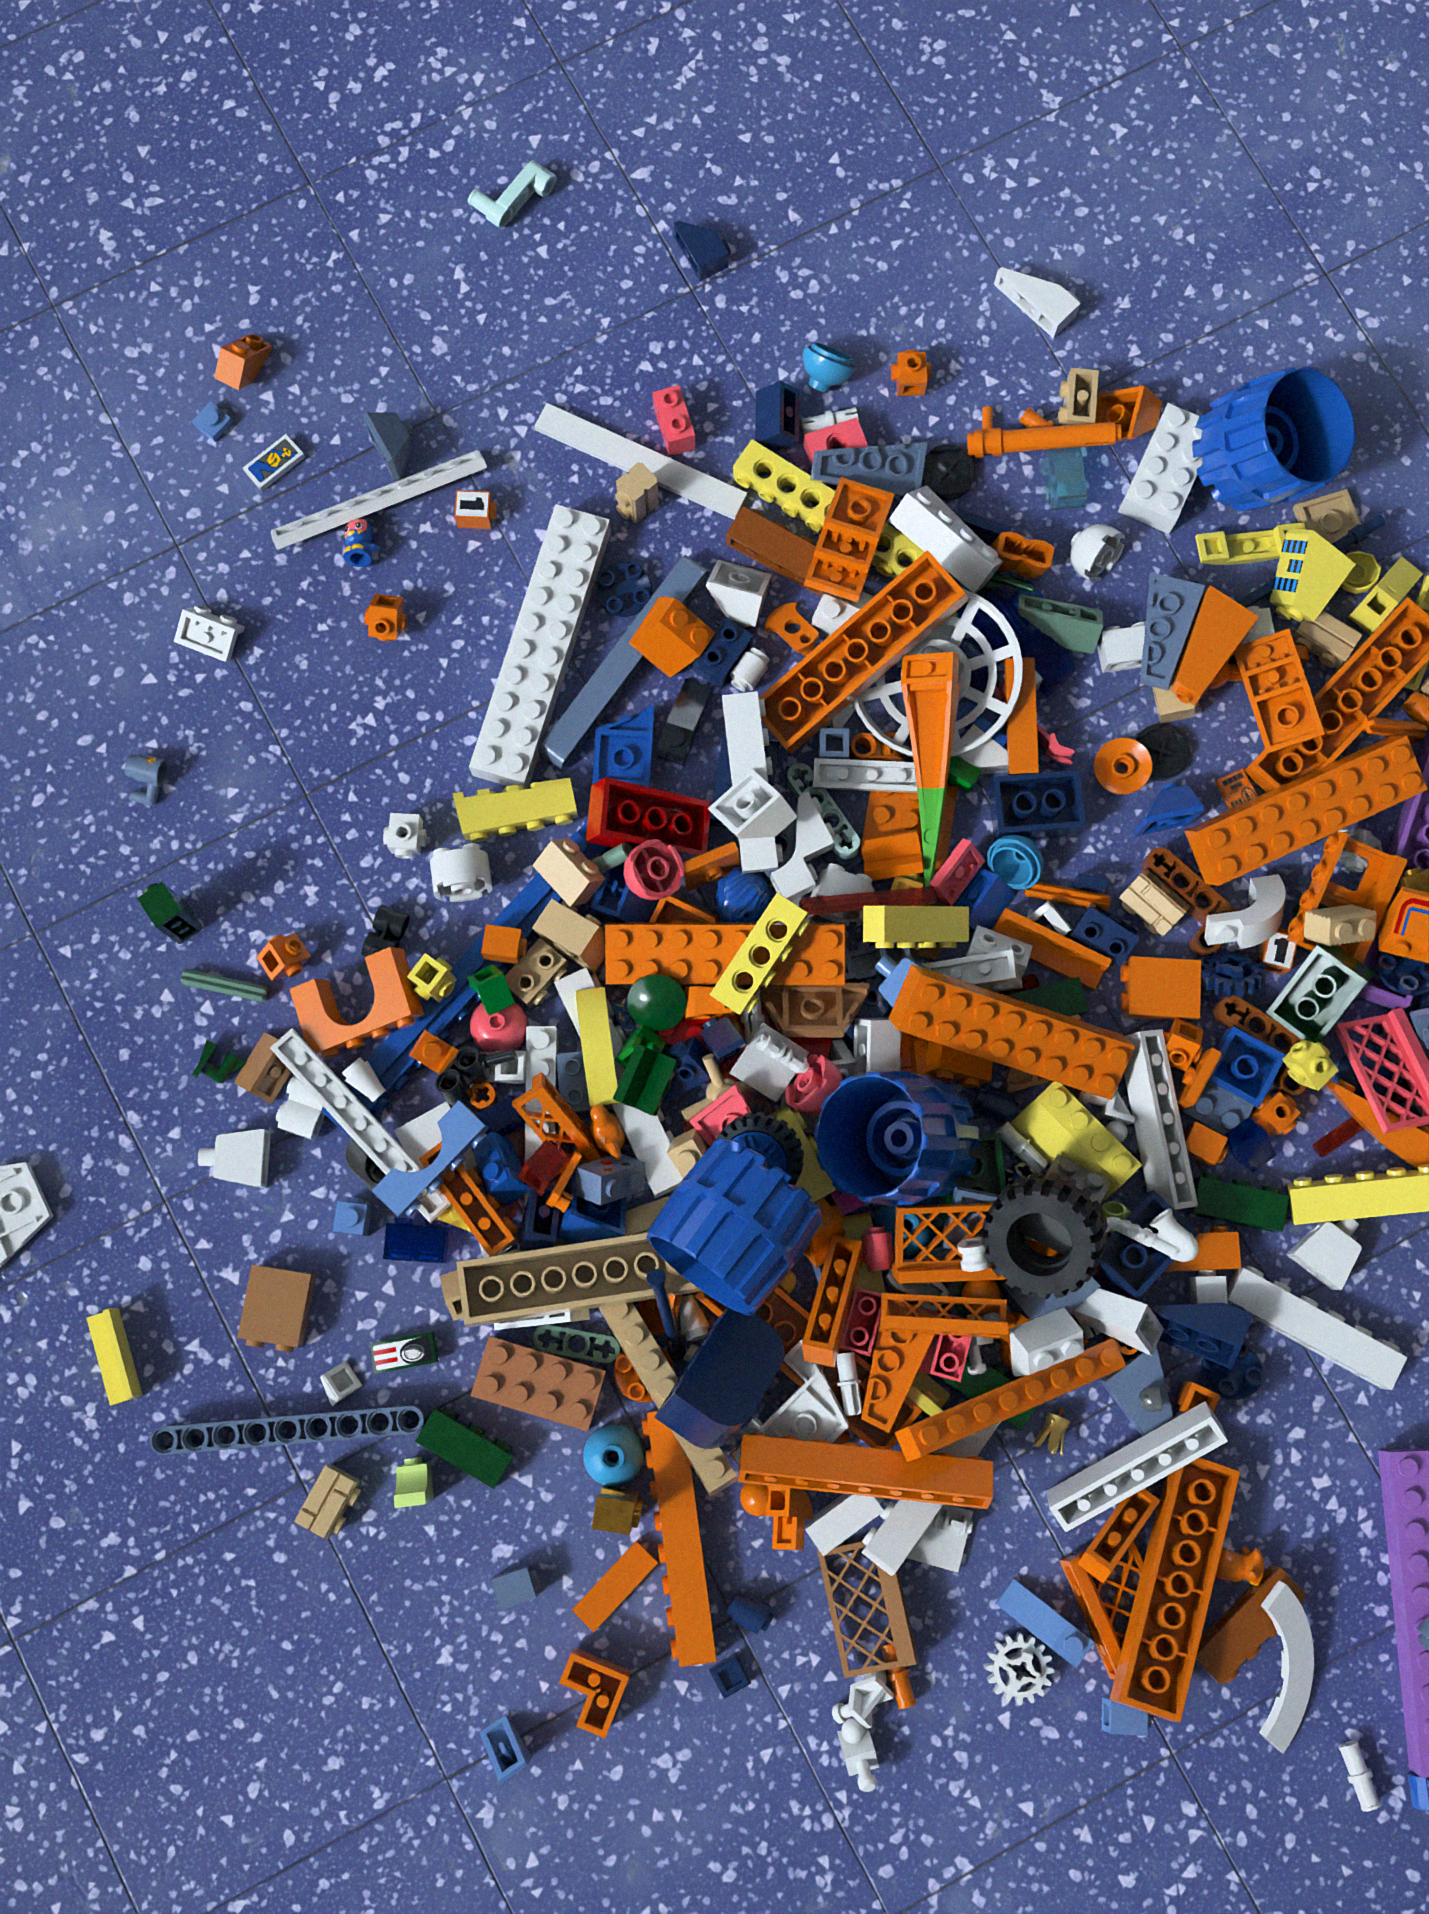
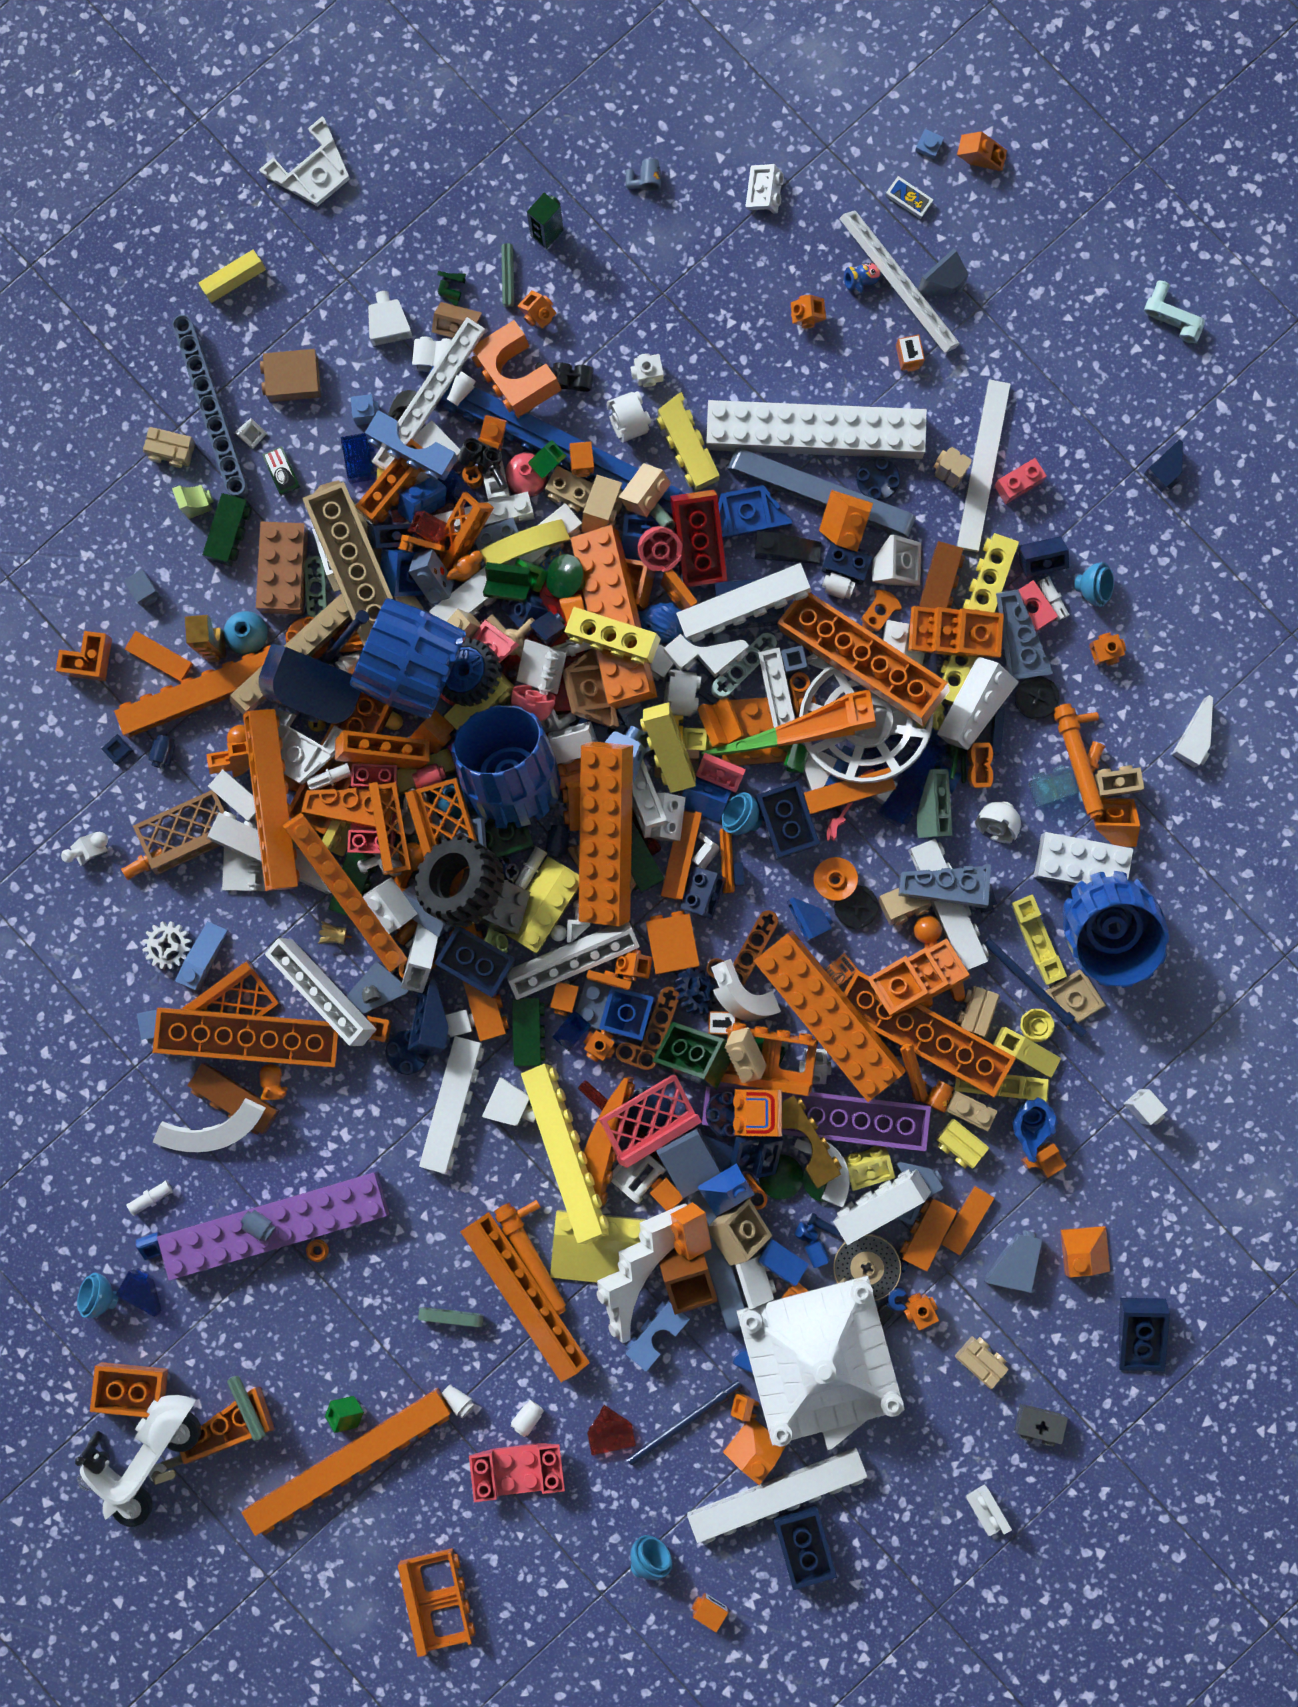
camera: 80 degrees right, 5 degrees up
light yellow brick [407,953,457,1003] -> none
medium blue slope [479,1714,532,1784] -> none
white slope [708,769,797,839] -> none
clear red axle [799,887,938,915] -> none
white piece [832,1670,894,1729] -> none
white wheel [957,1237,992,1272] -> none
orange brick [1078,1489,1161,1584] -> none
white piece [1105,1208,1199,1262] -> none
tan brick [1119,868,1190,936] -> none
orange slope [1171,585,1259,706] -> none
light yellow slope [1270,528,1356,622] -> none
light yellow brick [1282,1039,1339,1091] -> none

